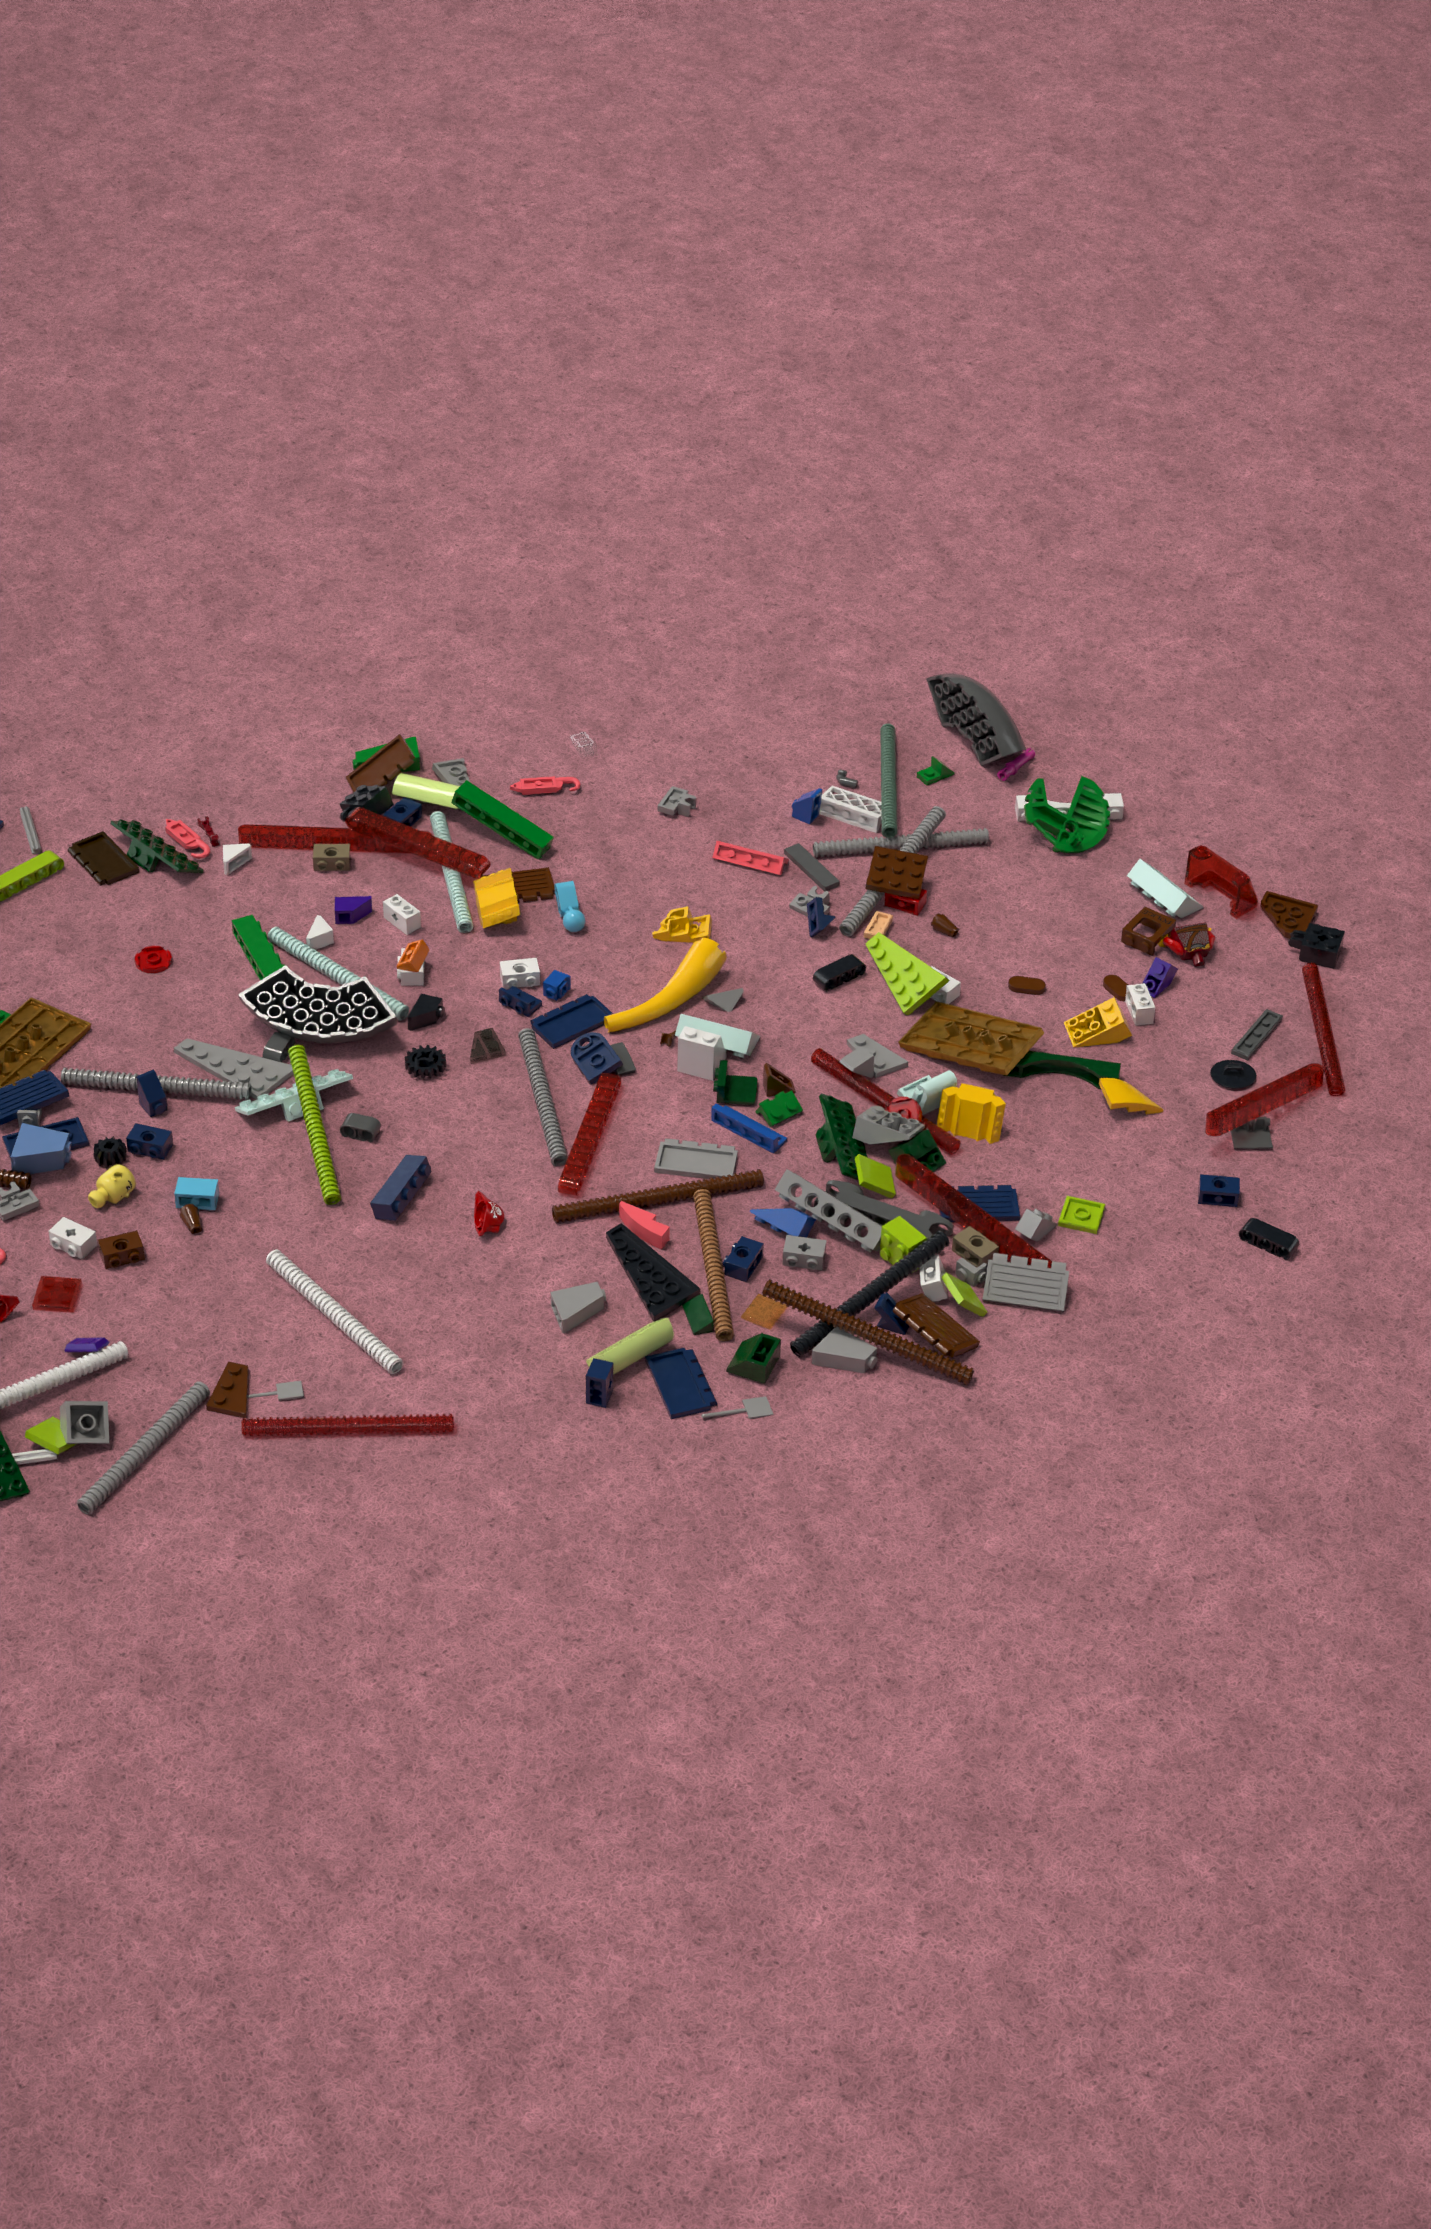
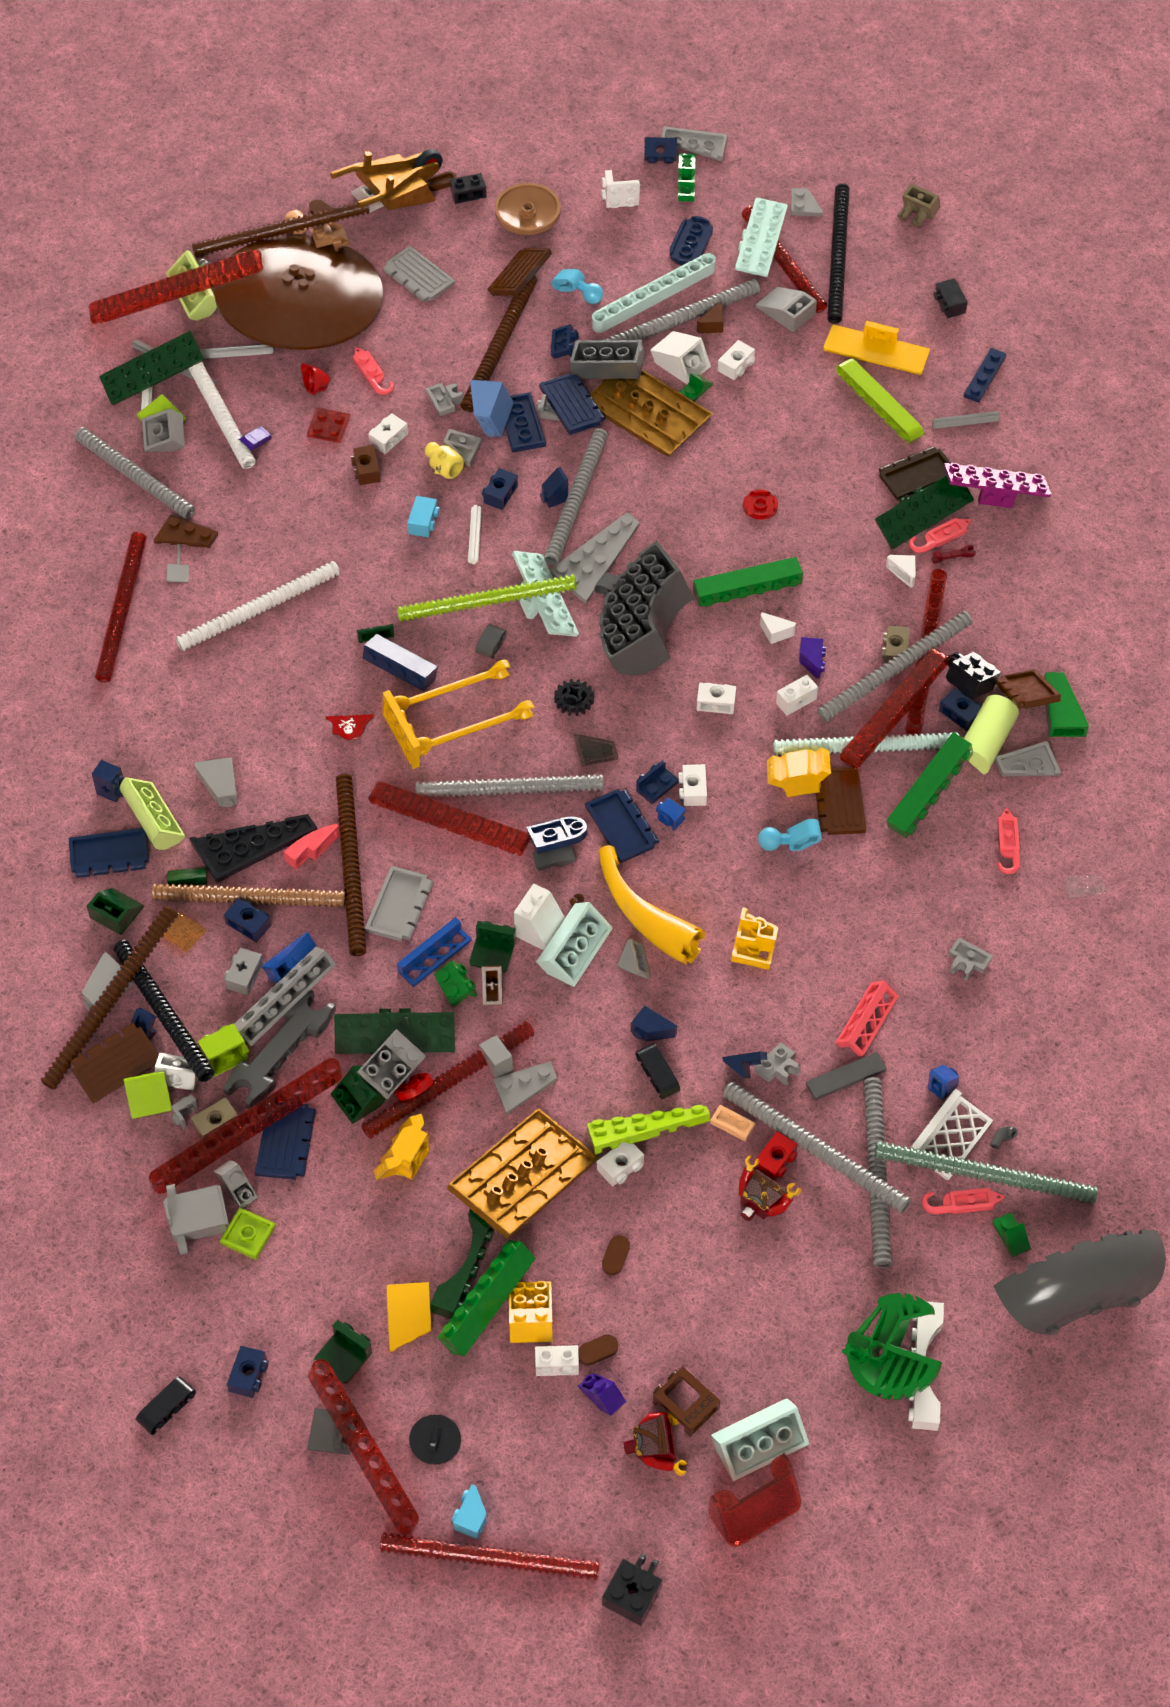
camera: 100 degrees right, 15 degrees up
black gear [93,1136,127,1169] -> none
reddish brown cone [180,1204,202,1234] -> none
light aqua piece [268,926,409,1021] -> none
orange slope [396,939,430,972] -> none
black slope [407,993,445,1031] -> none
light grey piece [701,1396,773,1419] -> none
lime tile [855,1154,896,1198] -> none
reddish brown plate [865,846,928,899] -> none
light aqua piece [897,1070,957,1116] -> none
reddish brown cone [931,913,959,938] -> none
light grey hinge [983,1253,1069,1312] -> none
dark pink pin [997,748,1035,781] -> none
dark grey tile [1231,1009,1283,1061] -> none
reddish brown plate [1260,891,1318,939] -> none
none -> light grey piece [163,1184,229,1255]
none -> dark green bracket [314,1319,372,1384]
none -> dark green slope [356,624,394,643]
none -> yellow piece [382,660,534,769]
none -> green brick [437,1240,536,1357]
none -> light grey wing [443,429,482,467]
none -> medium azure slope [452,1484,487,1540]
none -> white axle [468,505,482,565]
none -> dark blue slope [631,1006,677,1042]
none -> torso [738,1155,801,1221]
none -> light grey piece [818,611,973,722]
none -> coral plate [922,1188,1005,1215]
none -> magenta bracket [944,463,1051,508]

